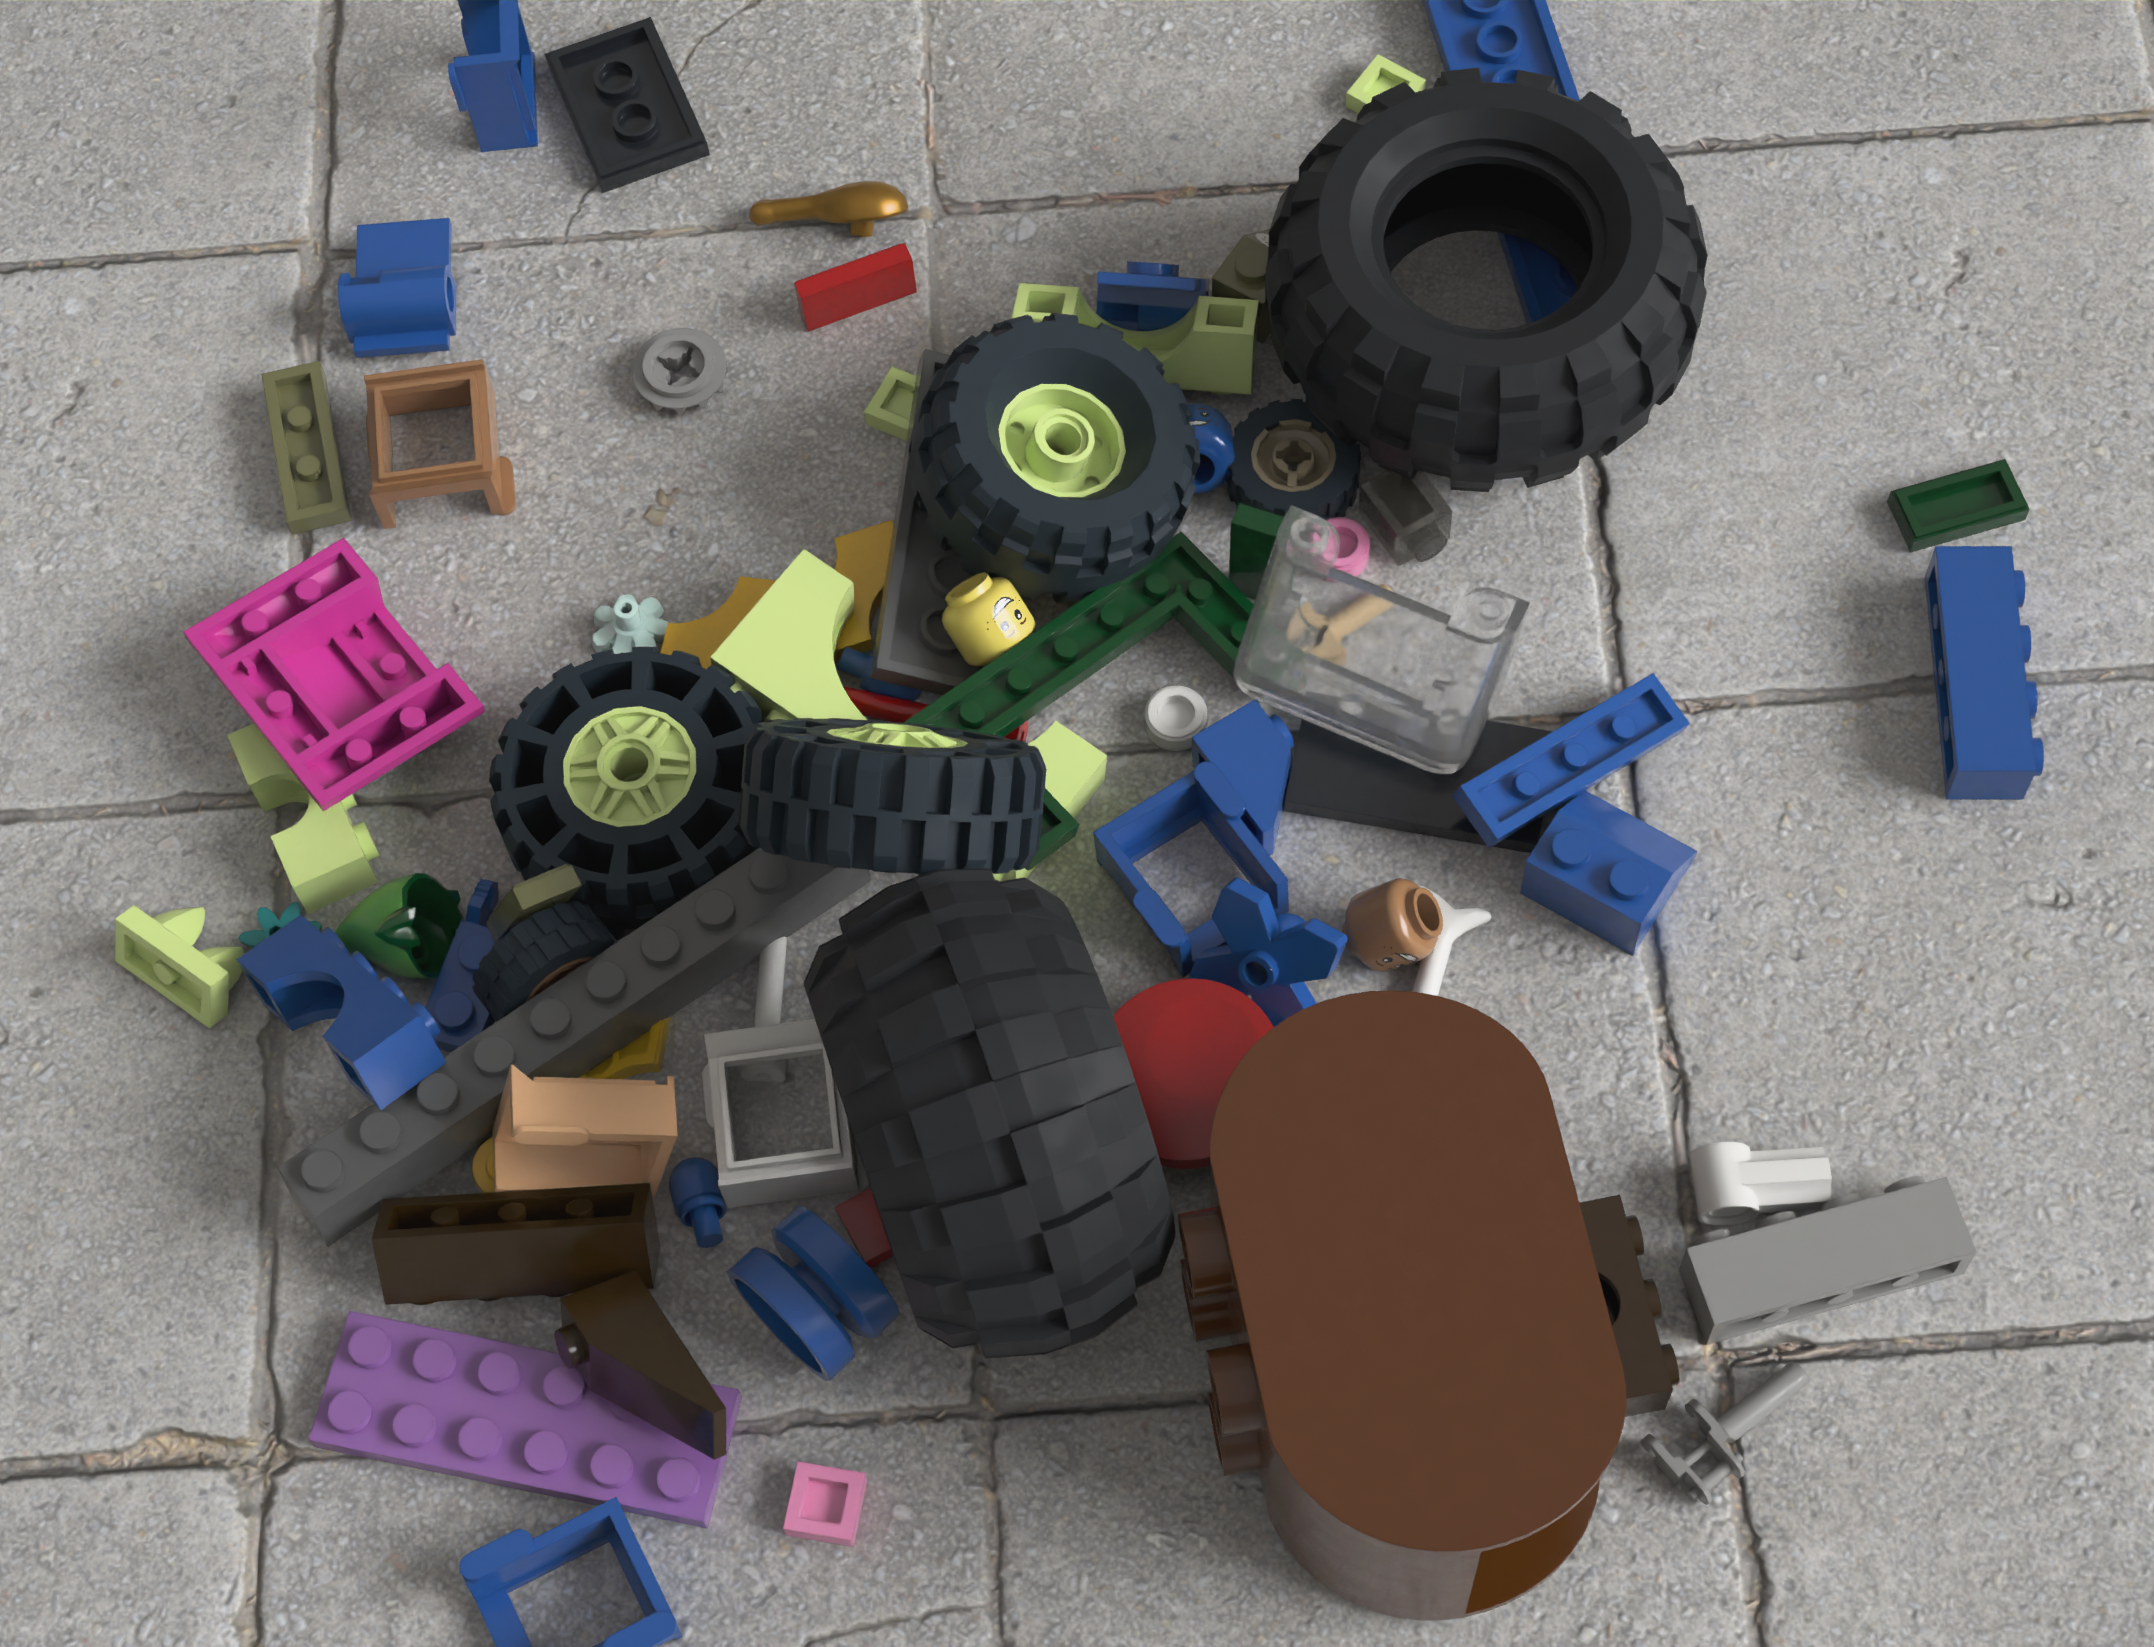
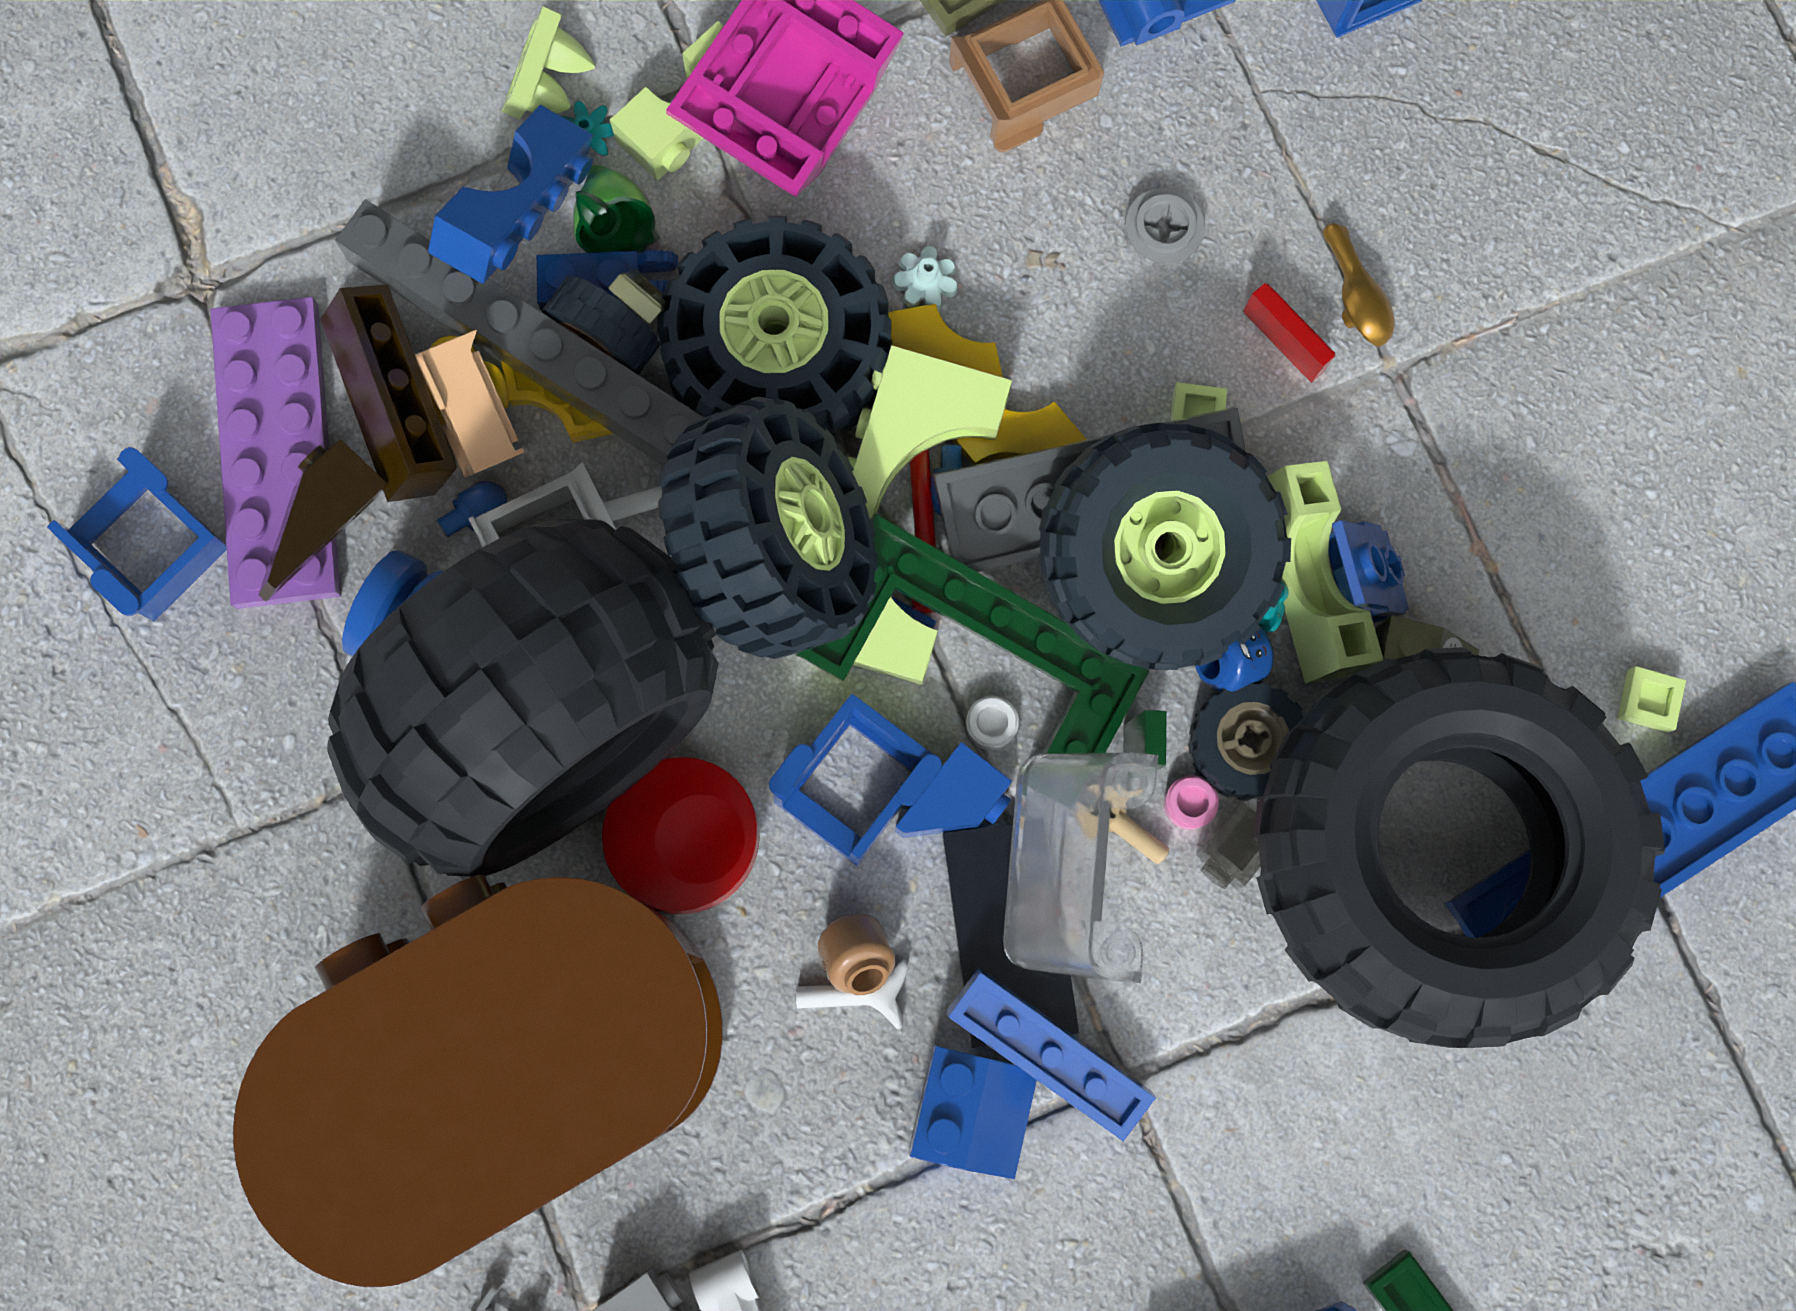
camera: 60 degrees right, 15 degrees up
black tile [545,17,710,193] -> none
bright pink tile [783,1461,867,1547] -> none
light yellow head [942,572,1035,666] -> none
blue plant [1188,877,1347,1027] -> none
dark brown arch [1579,1195,1680,1417] -> none

